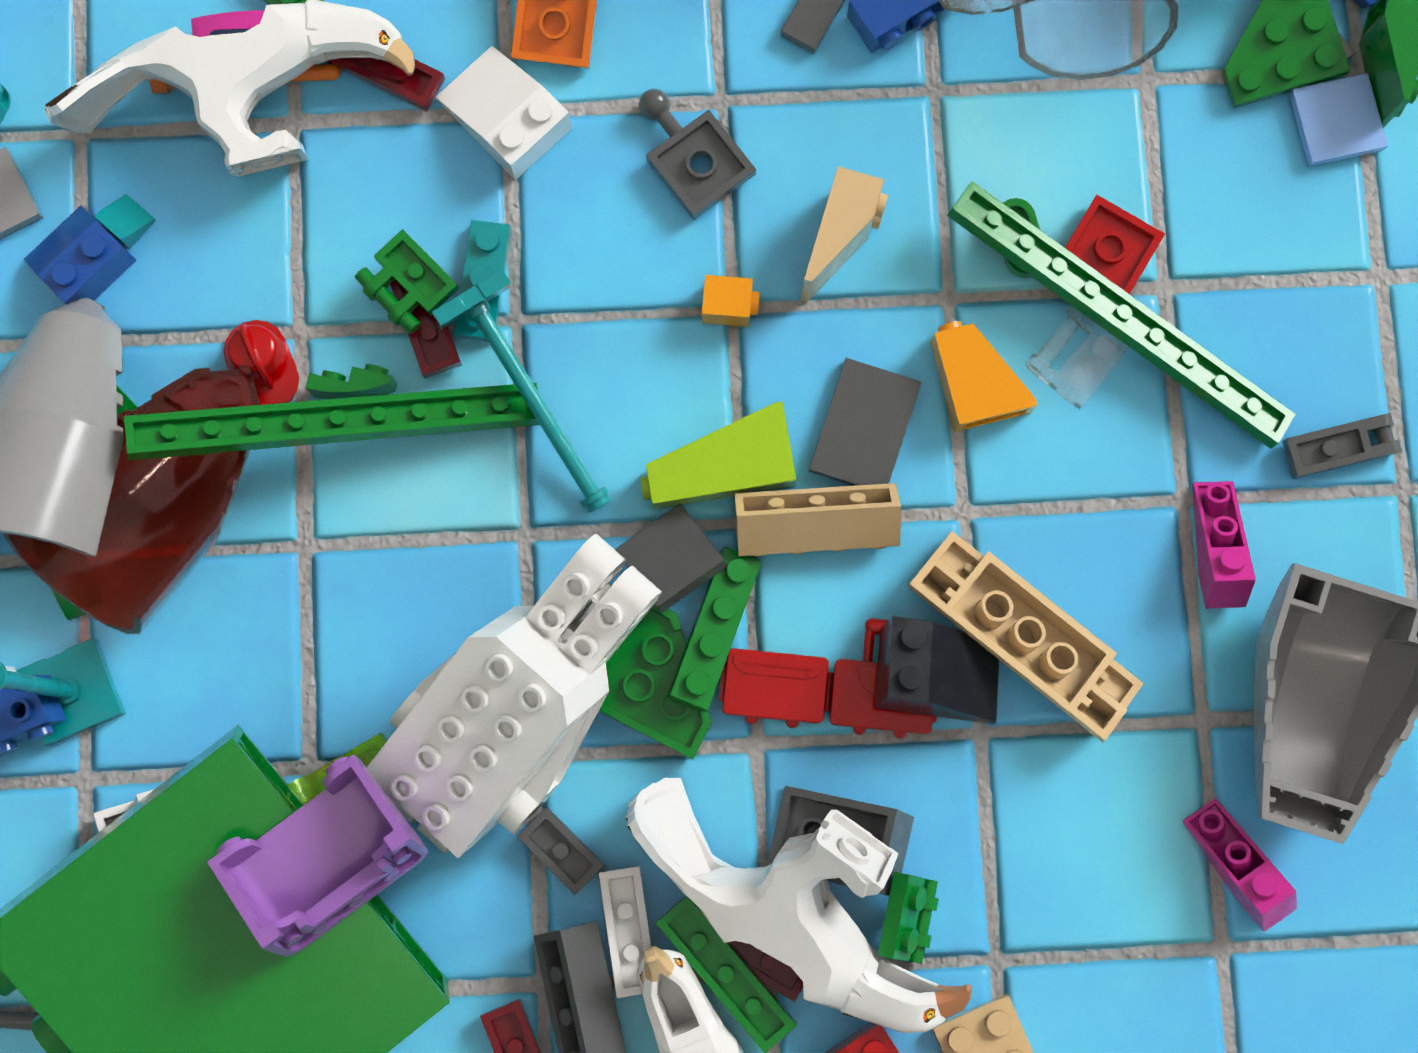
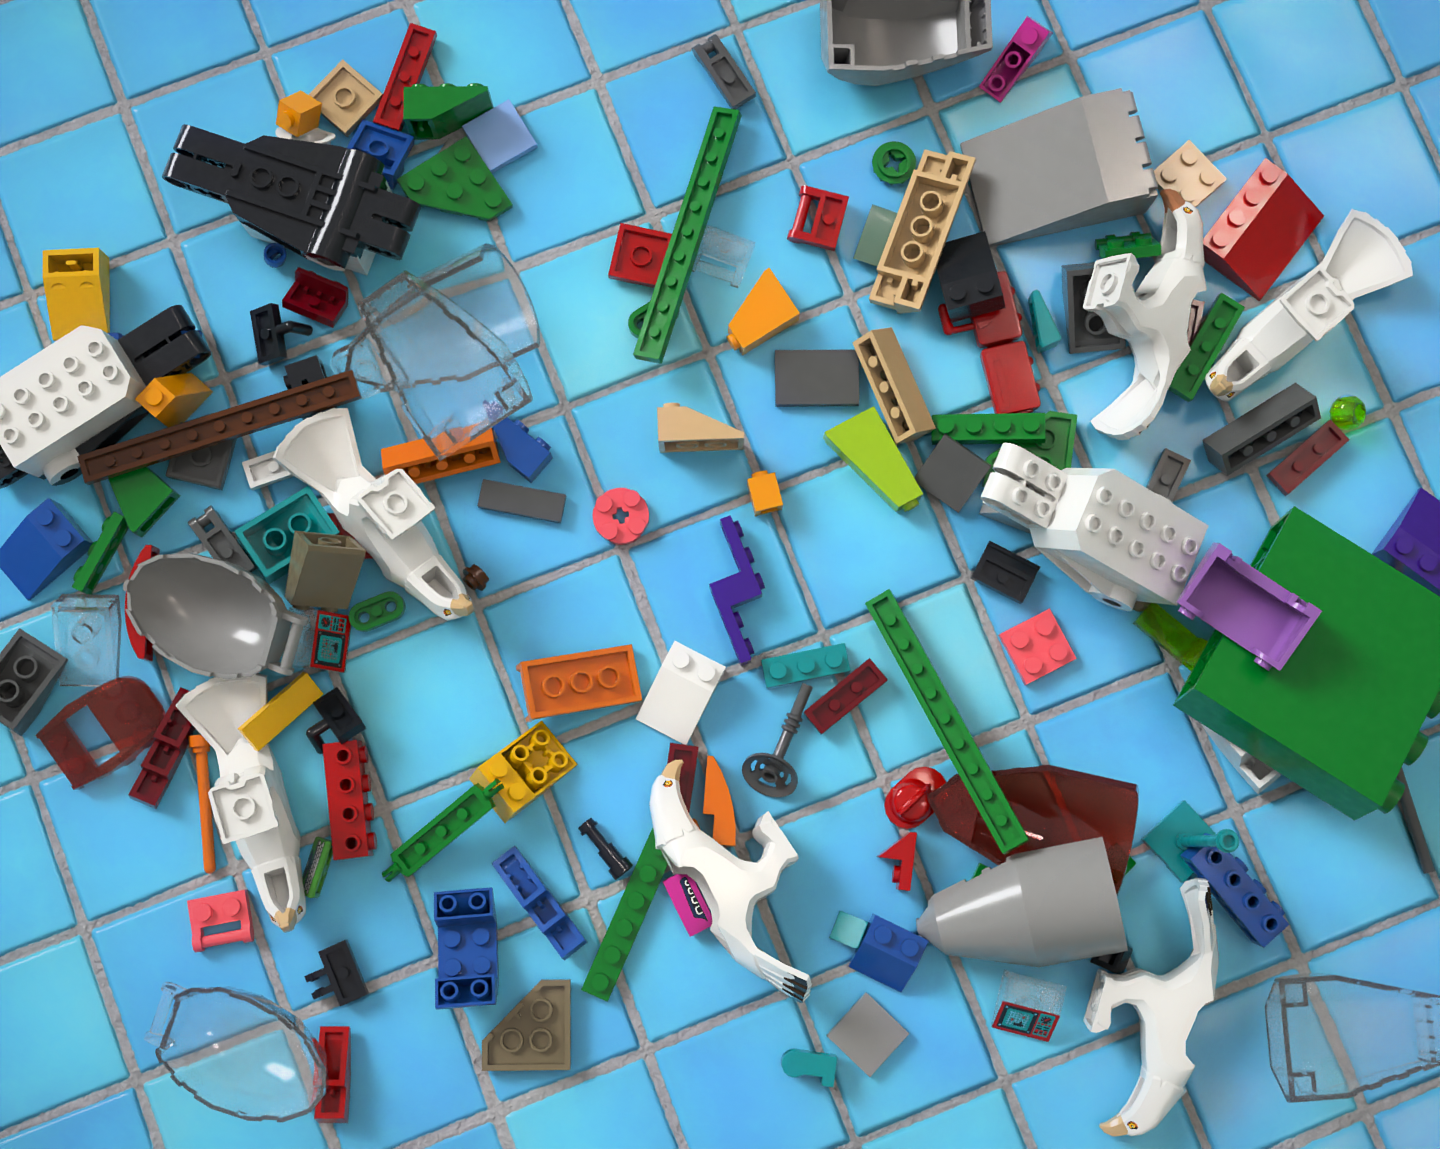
camera: 110 degrees left, 0 degrees up
green slope [305,364,397,399] -> none
green plate [355,229,459,334] -> none
teal tile [432,269,610,512] -> none
white plate [598,866,651,998] -> none
dark grey plate [639,89,756,220] -> none
dark pink slope [1192,481,1256,609] -> none
none -> coral plate [593,488,649,545]
none -> orange slope [703,756,736,846]
none -> dark purple bracket [709,515,765,666]
none -> dark grey dish [742,683,813,797]
none -> red plate [787,186,849,251]
none -> sand green slope [854,204,897,267]
none -> green gear [872,141,916,186]
none -> red slope [877,832,917,891]
none -> light grey windscreen [960,88,1158,247]
none -> black plate [970,541,1040,604]
none -> coral plate [998,608,1077,685]
none -> teal slope [1028,290,1062,354]

